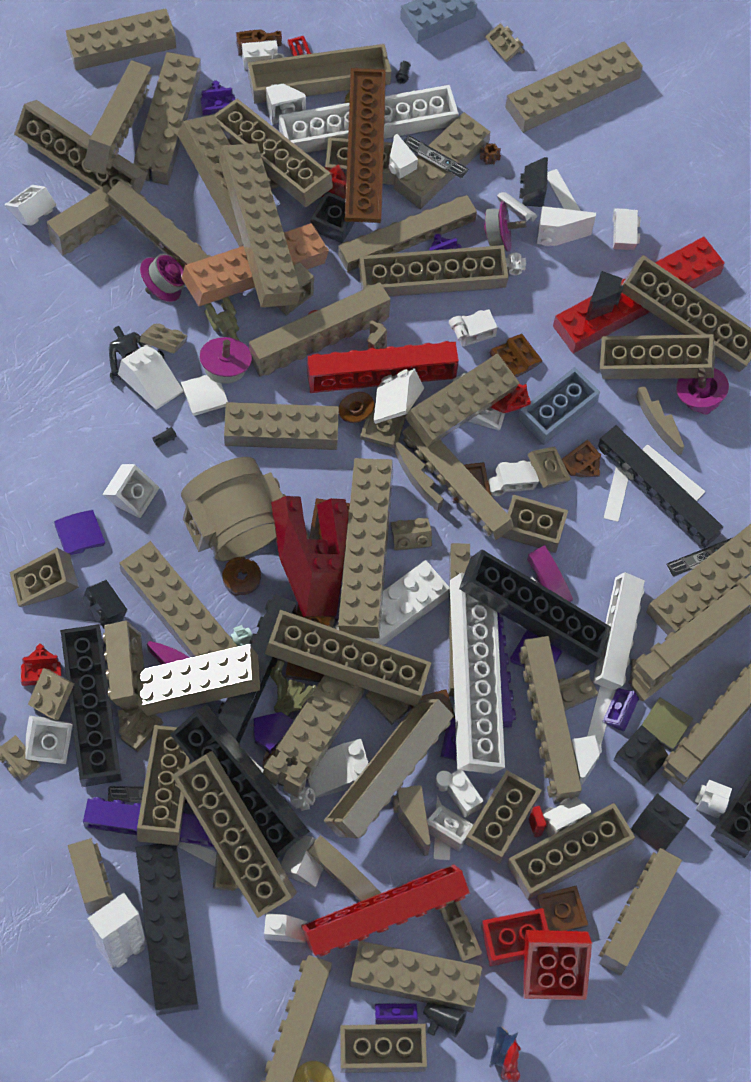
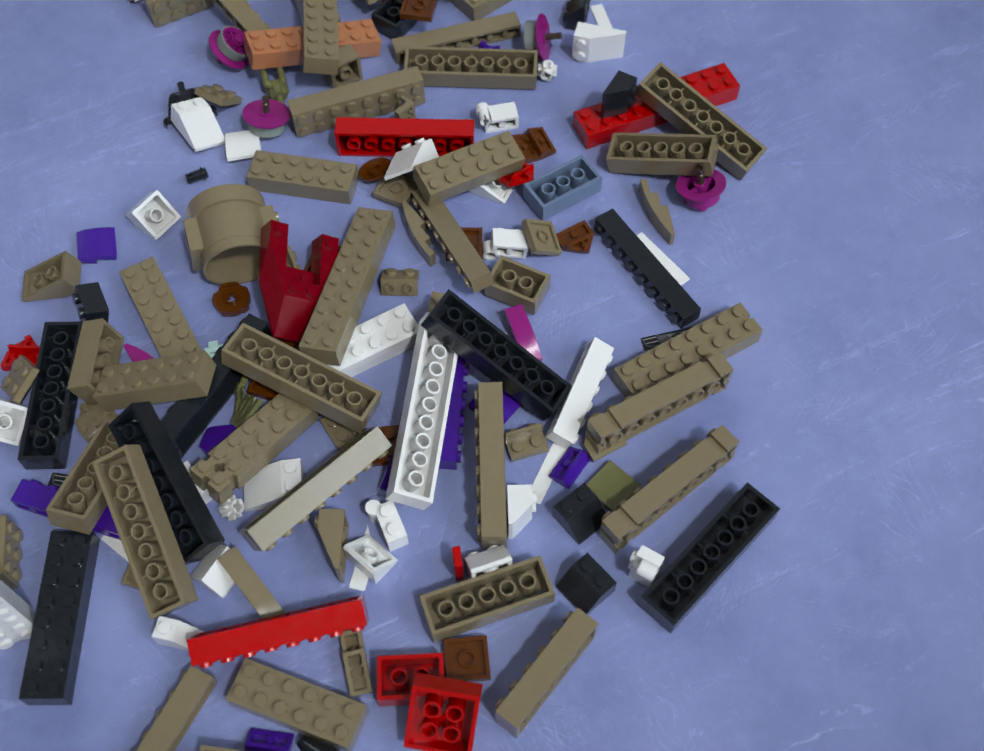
camera: 15 degrees right, 5 degrees down
dark tan brick [465,770,542,864] -> none
white slope [497,192,537,222] -> none
white sticker [604,467,629,522] -> none
white hinge [613,208,641,250] -> none

